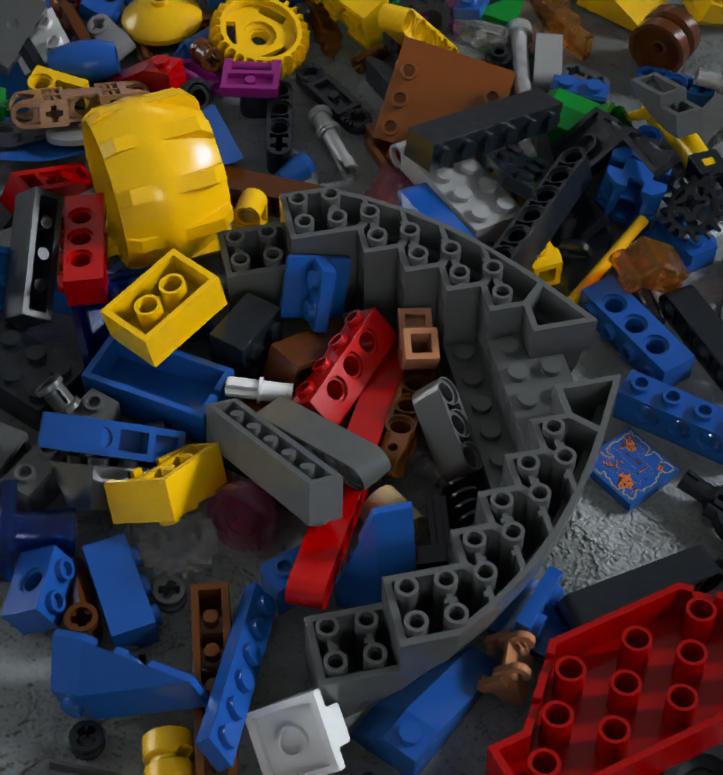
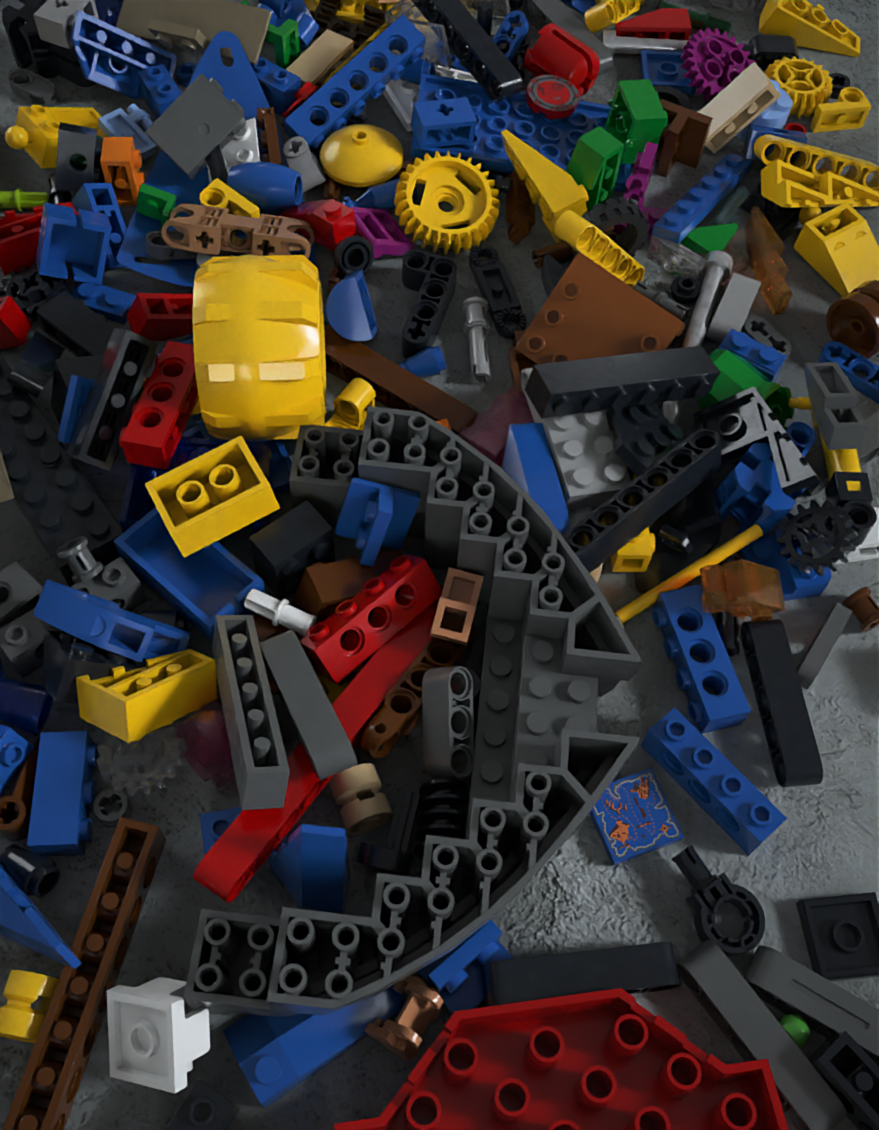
camera: 15 degrees right, 10 degrees up
reddish brown bush [189,38,224,72] -> none
blue plate [195,582,277,772] -> none
magenta plate [220,58,282,98] -> none

